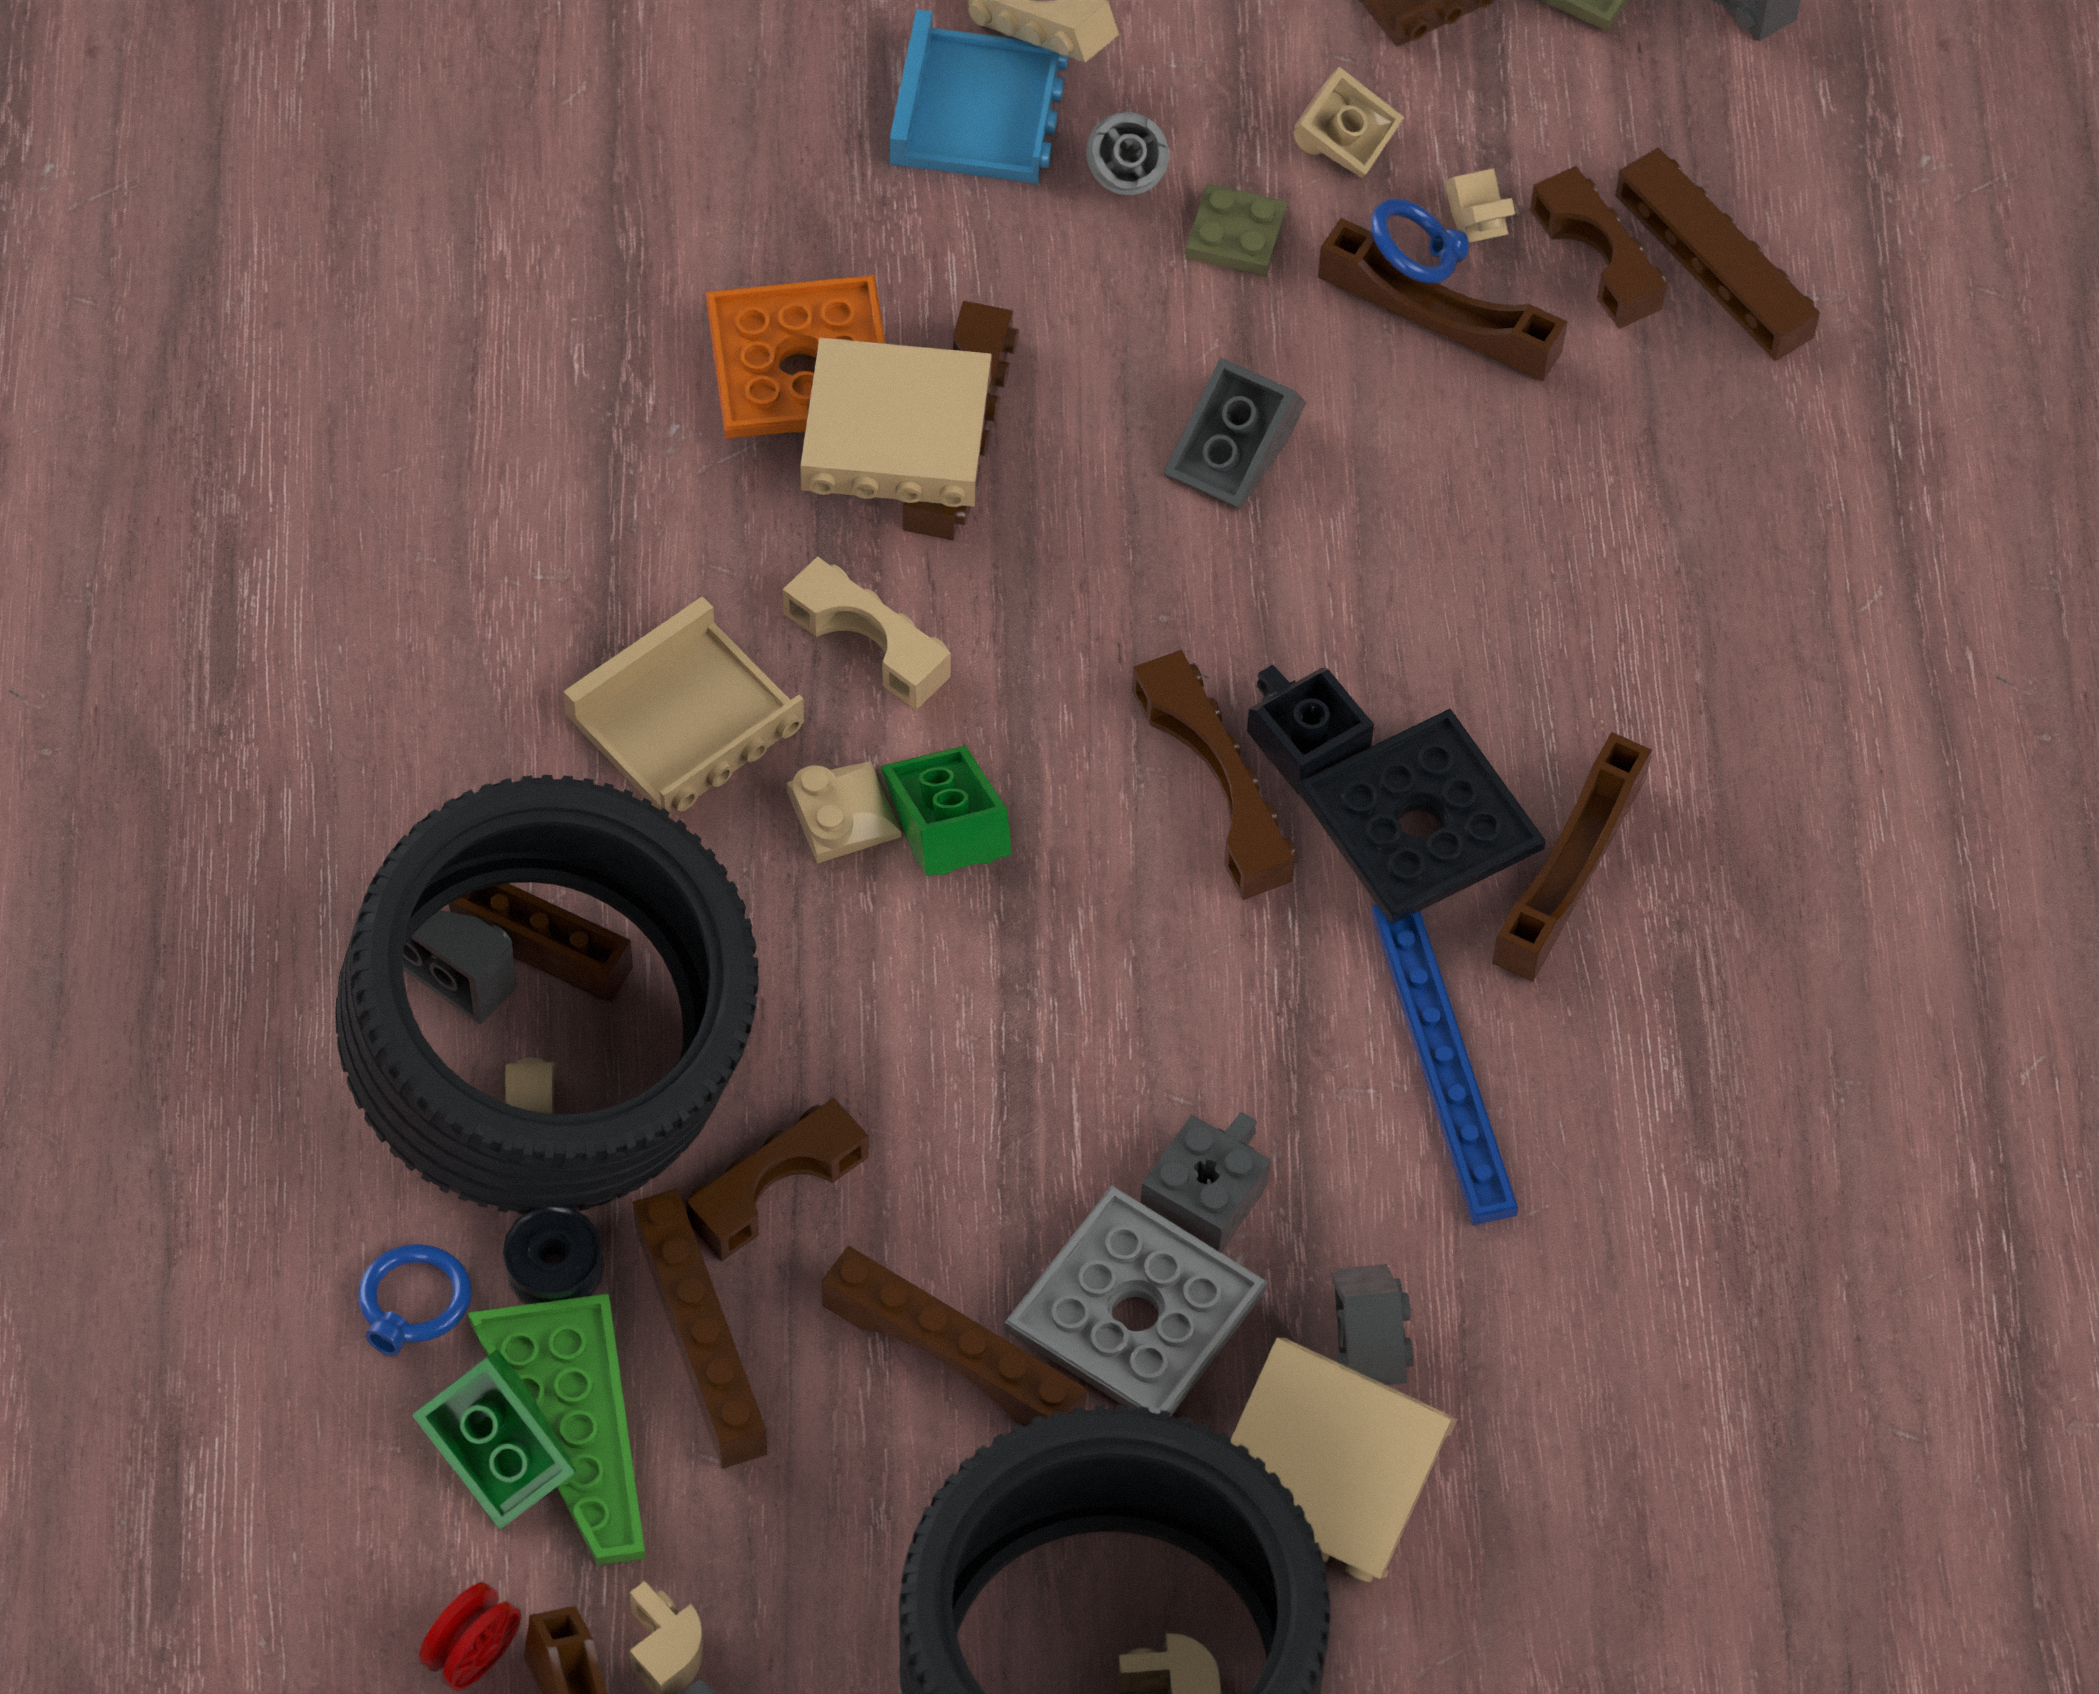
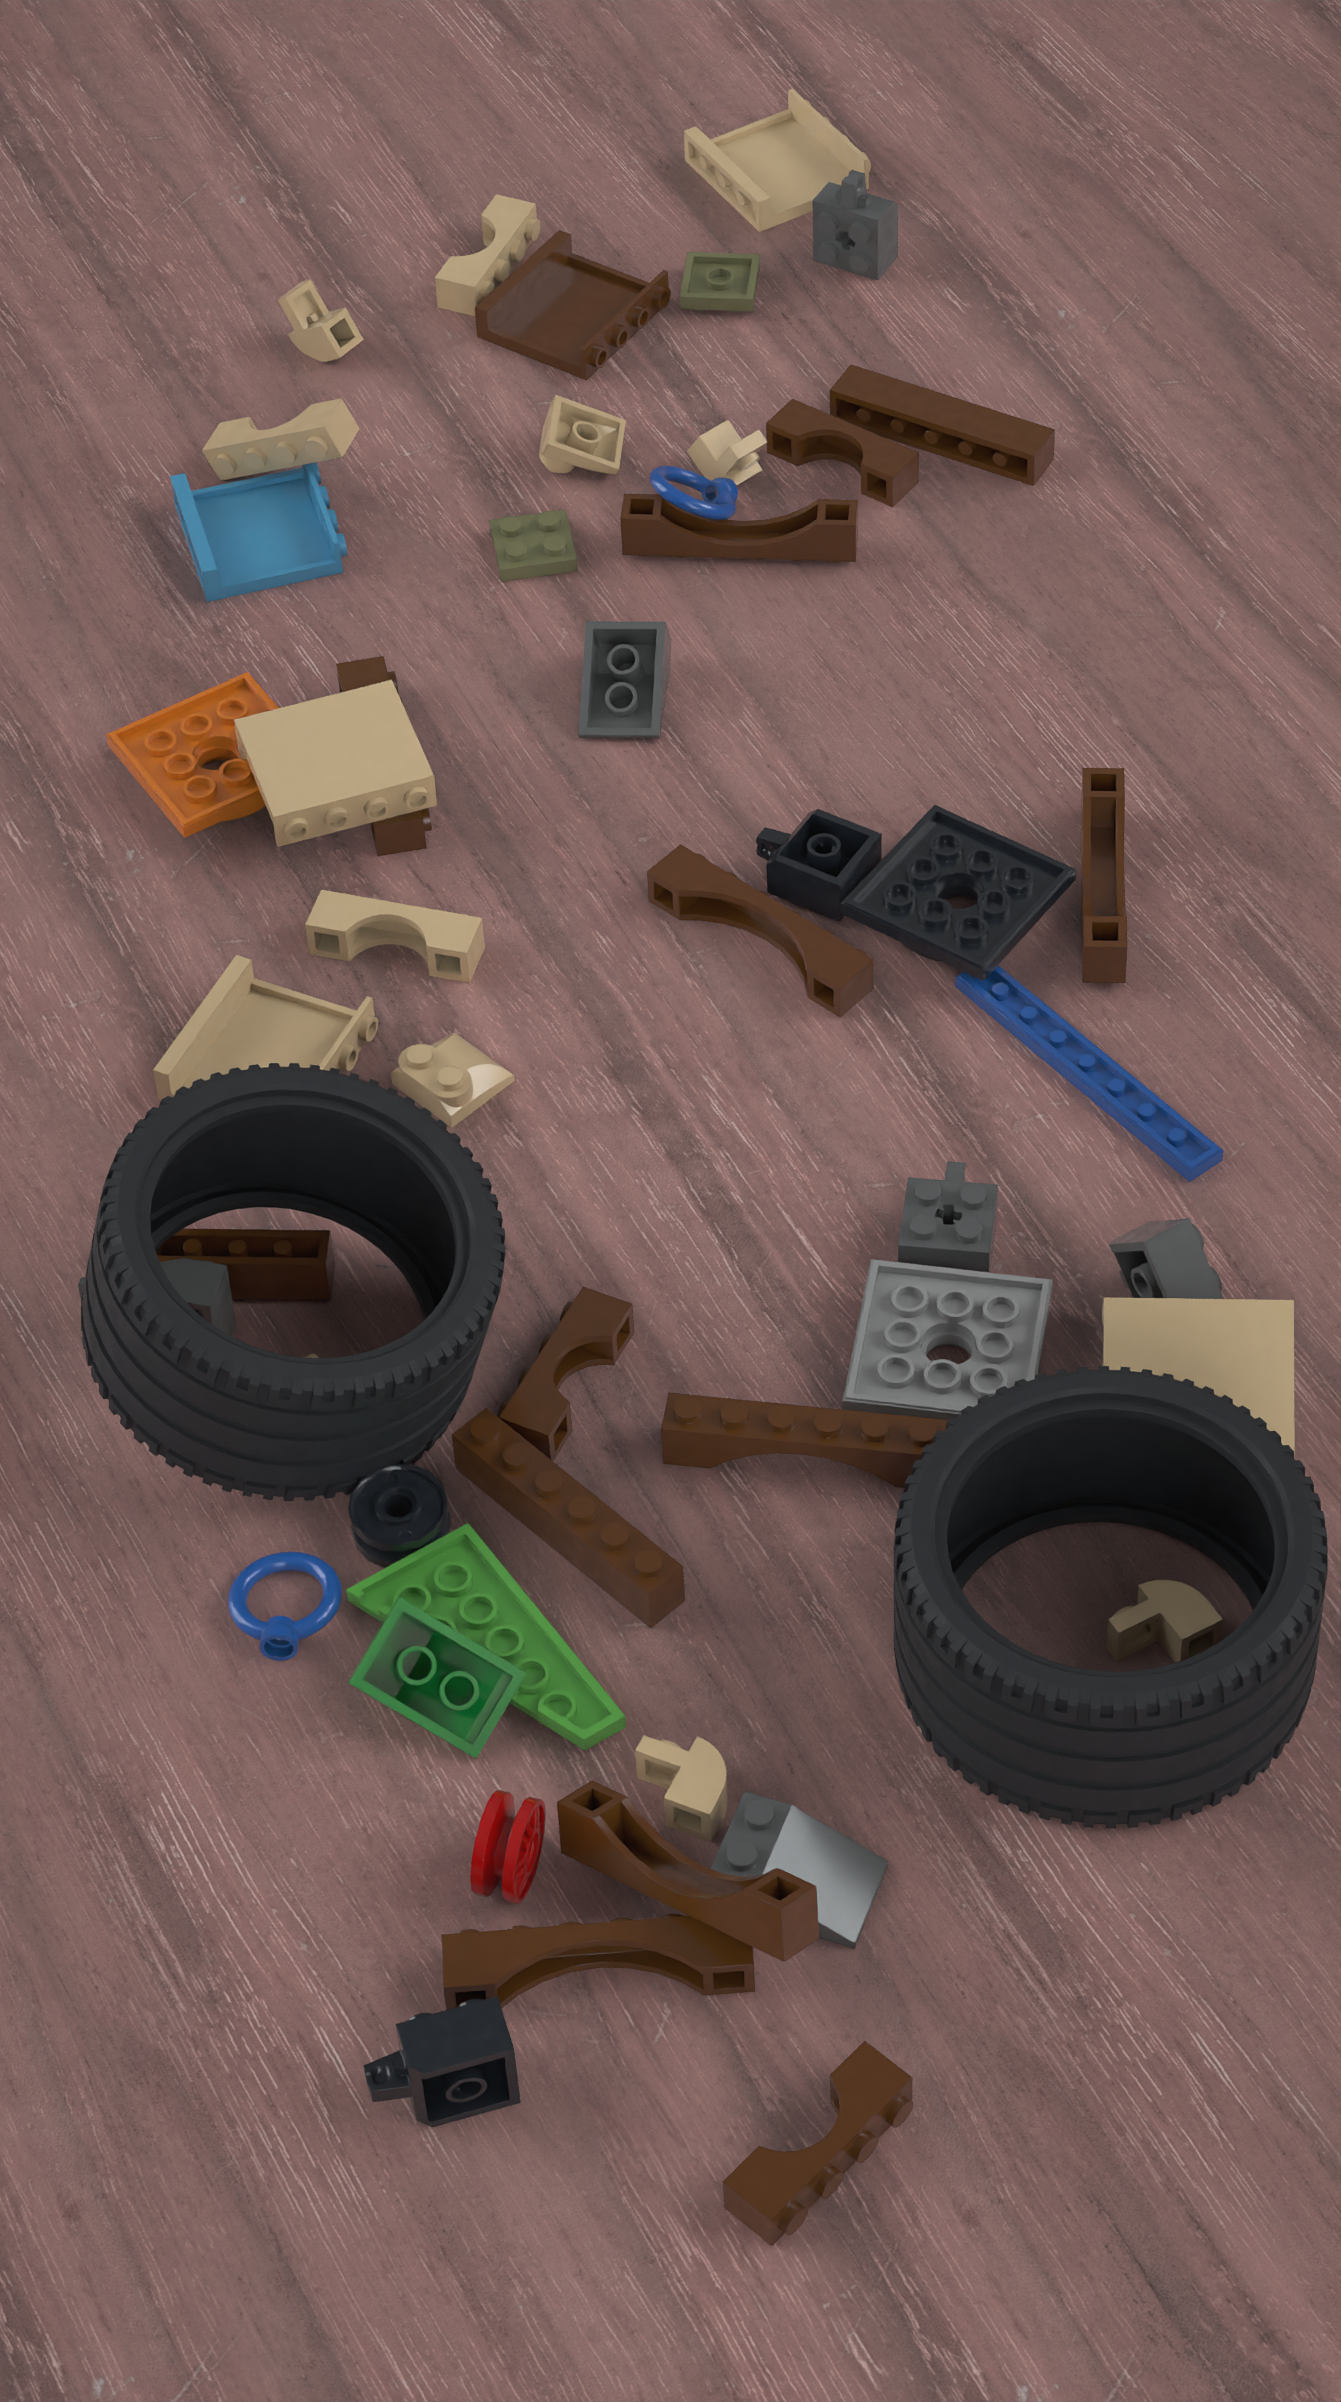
camera: 20 degrees left, 10 degrees down
green slope [881,745,1012,876] -> none
light grey cone [1086,112,1169,195] -> none

